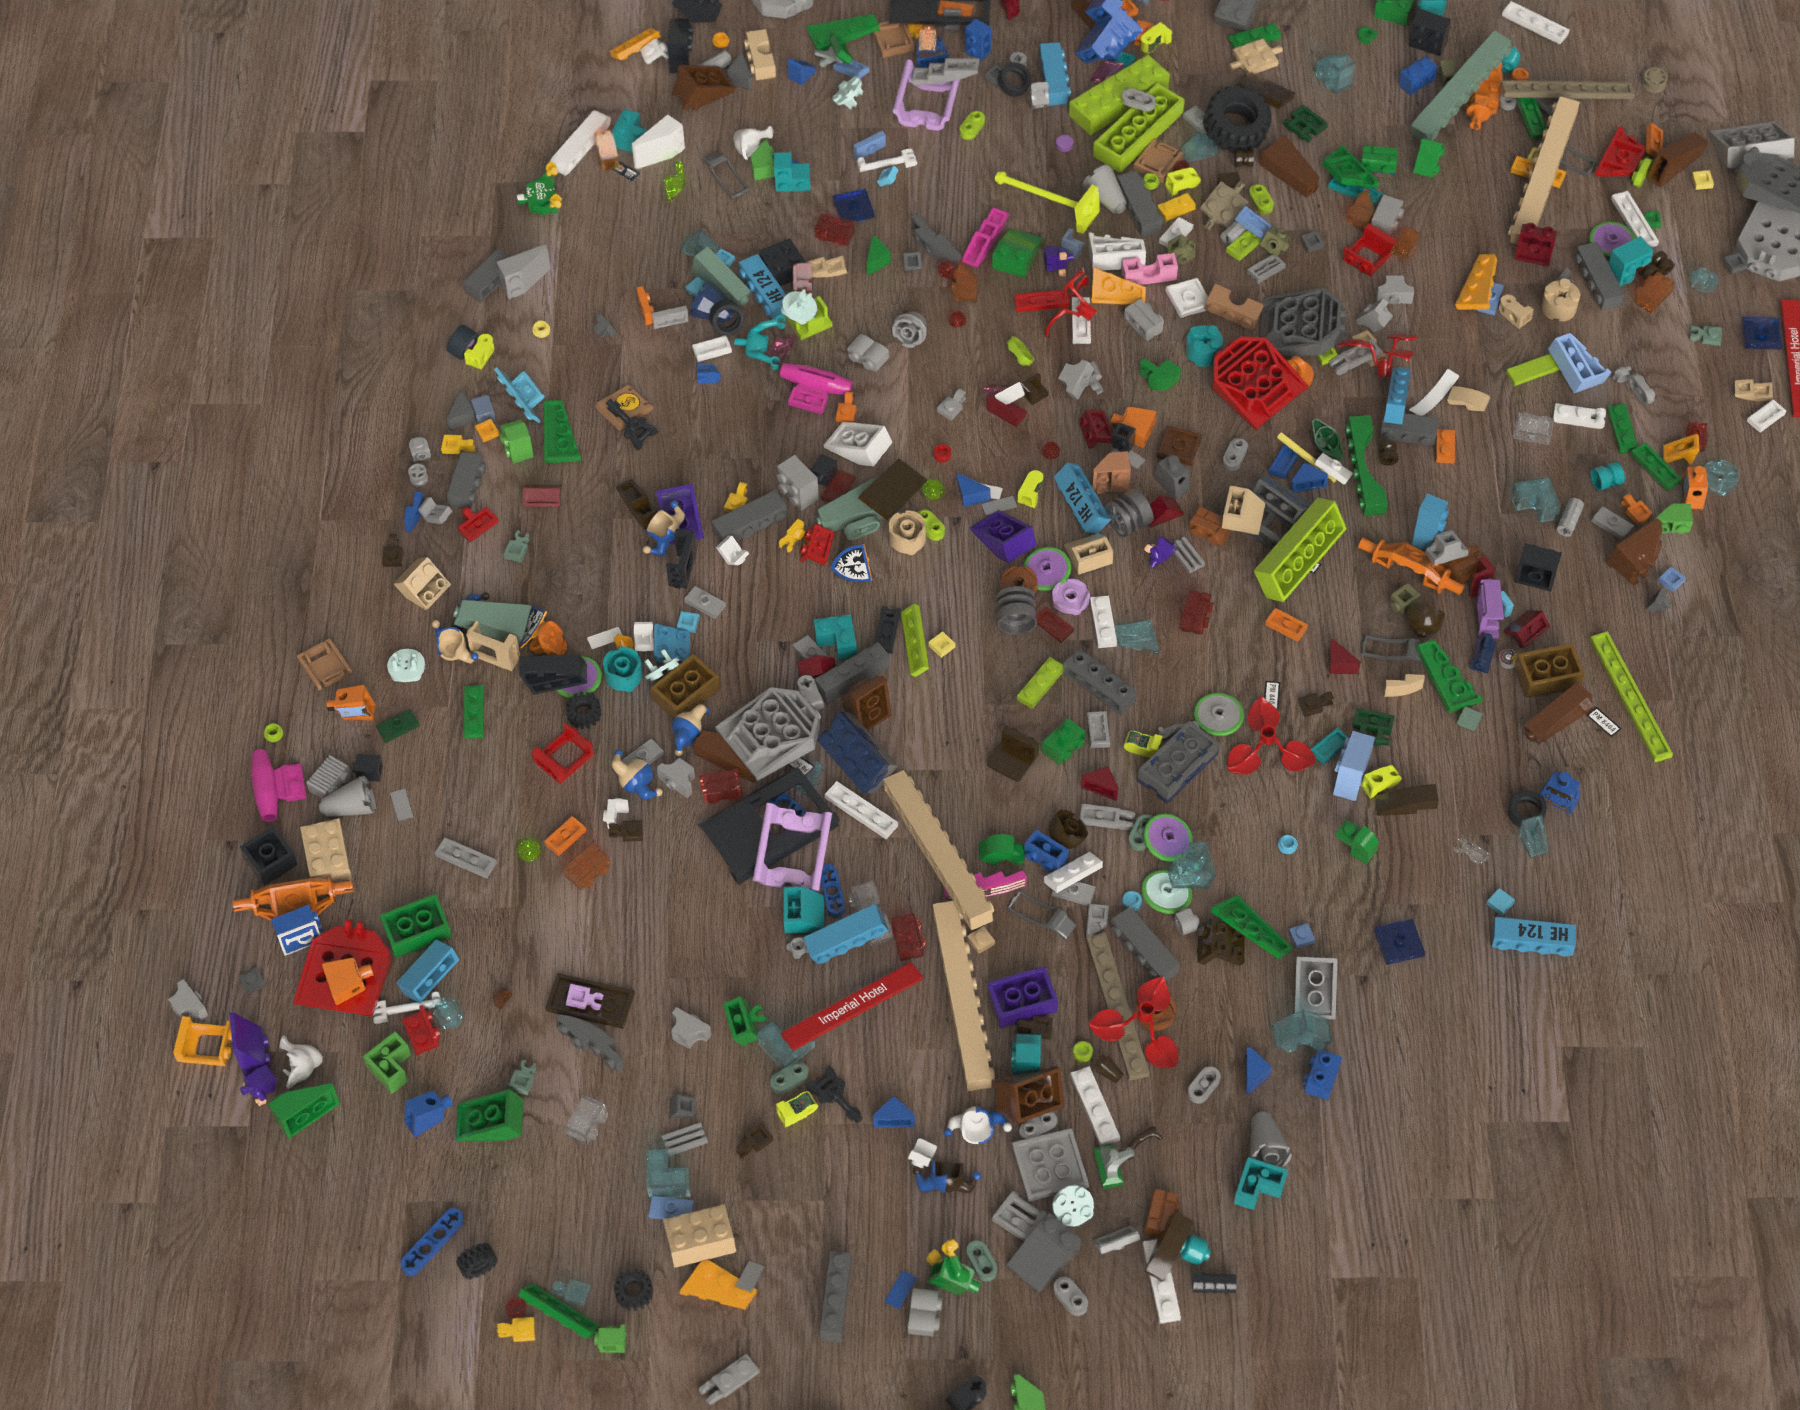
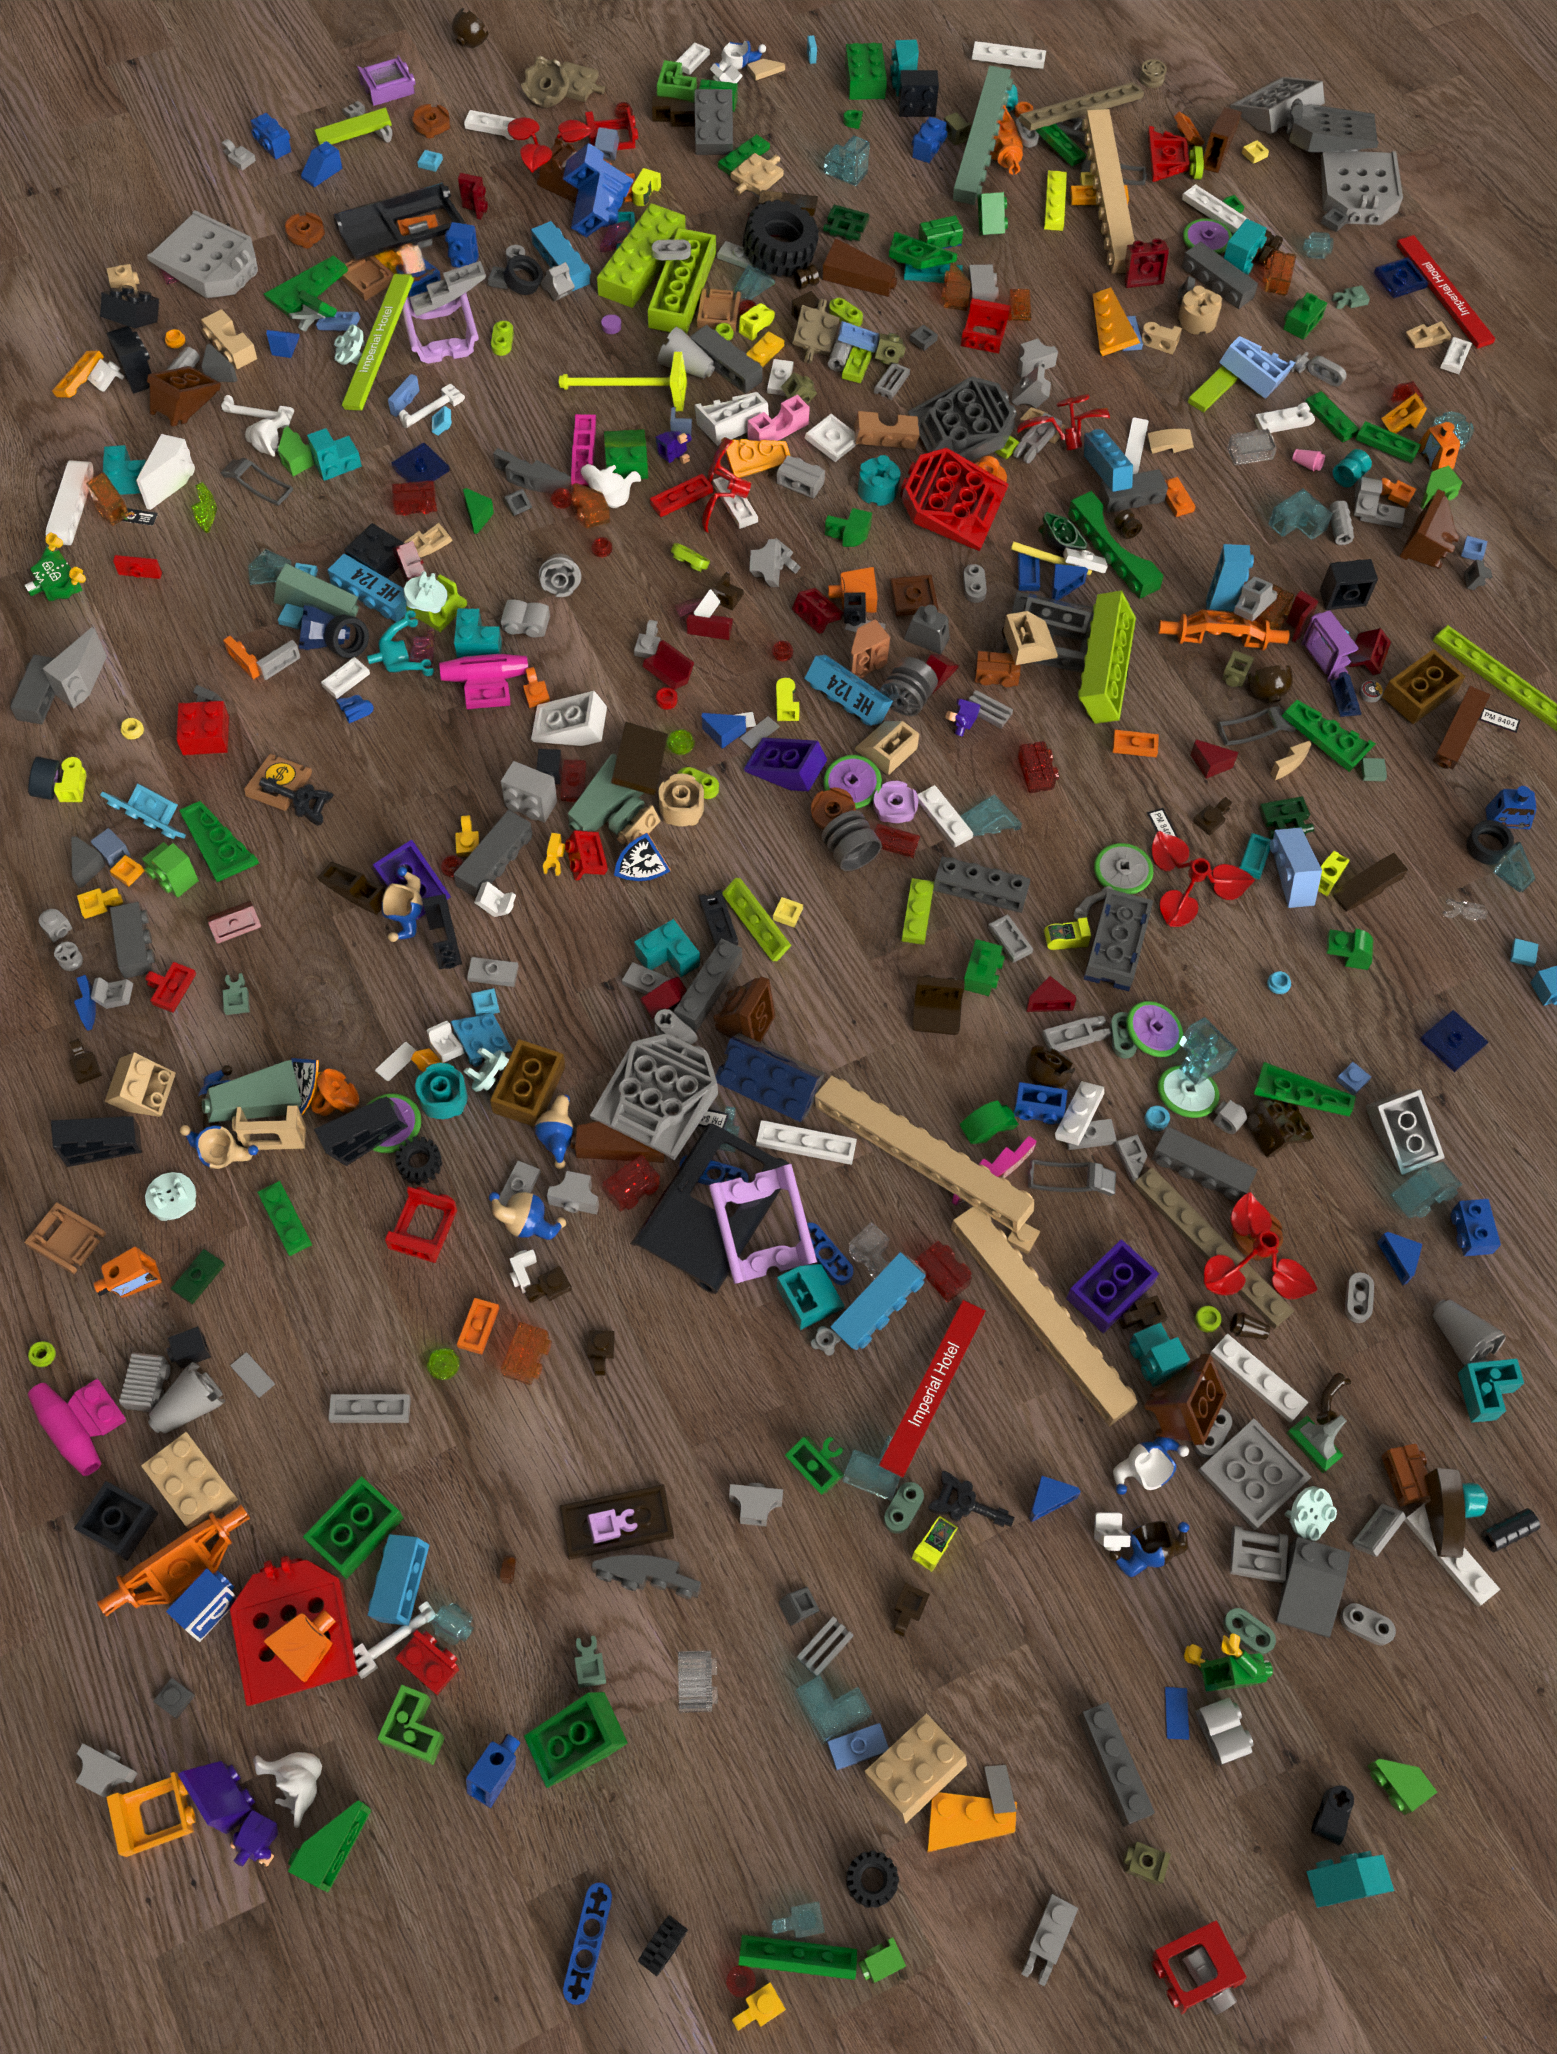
camera: 30 degrees left, 5 degrees up
none -> black wedge [51,1116,142,1167]
none -> red plate [113,555,162,579]
none -> red brick [177,701,229,755]
none -> white hinge [221,395,294,428]
none -> lime tile [342,274,414,411]
none -> clear red plate [441,855,463,878]
none -> teal brick [454,608,502,658]
none -> white piece [581,464,641,508]
none -> dark brown plate [588,1330,615,1376]
none -> tan hinge [617,805,660,844]
none -> dark red panel [642,640,694,690]
none -> neon yellow plate [1044,170,1067,231]
none -> olive brick [1123,1842,1171,1885]
none -> green brick [1283,292,1327,340]
none -> bright pink cone [1292,449,1325,472]
none -> light grey brick [1353,477,1382,519]

